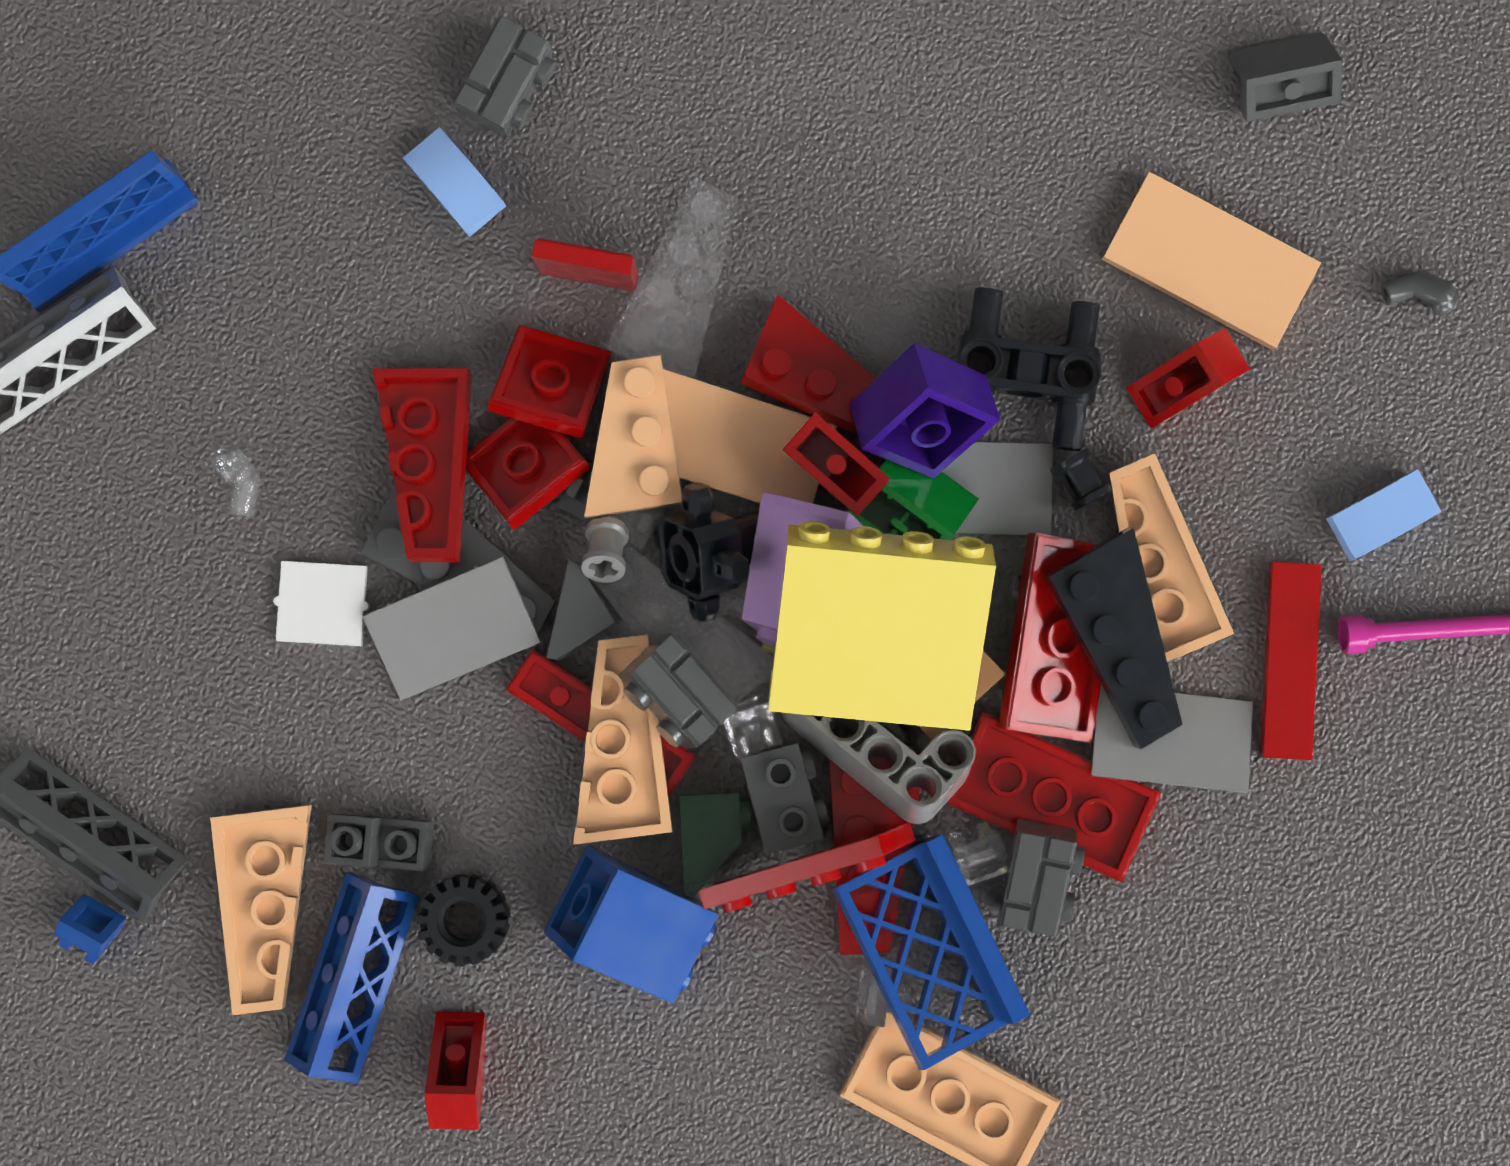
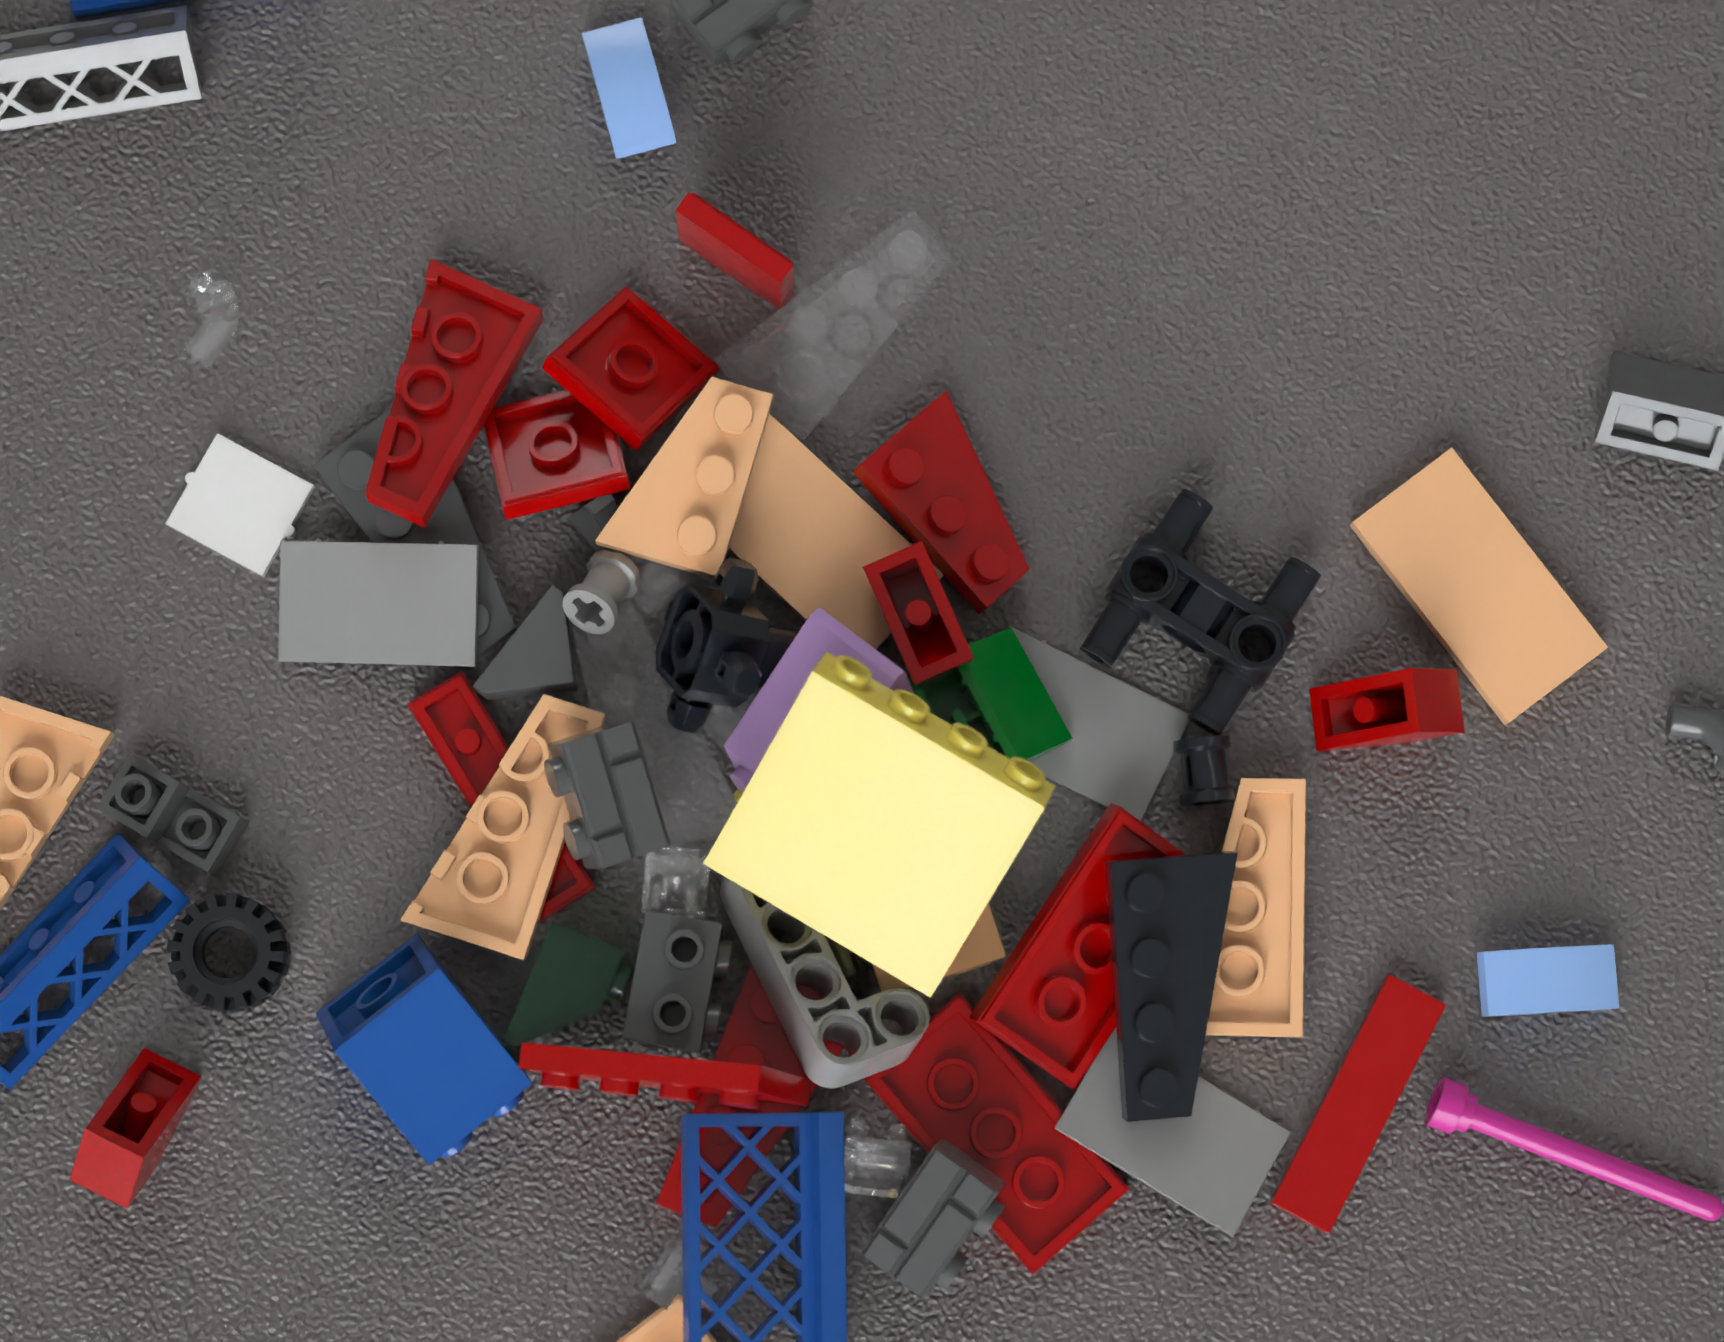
camera: 20 degrees right, 5 degrees down
dark purple brick [849,343,1000,478] -> none

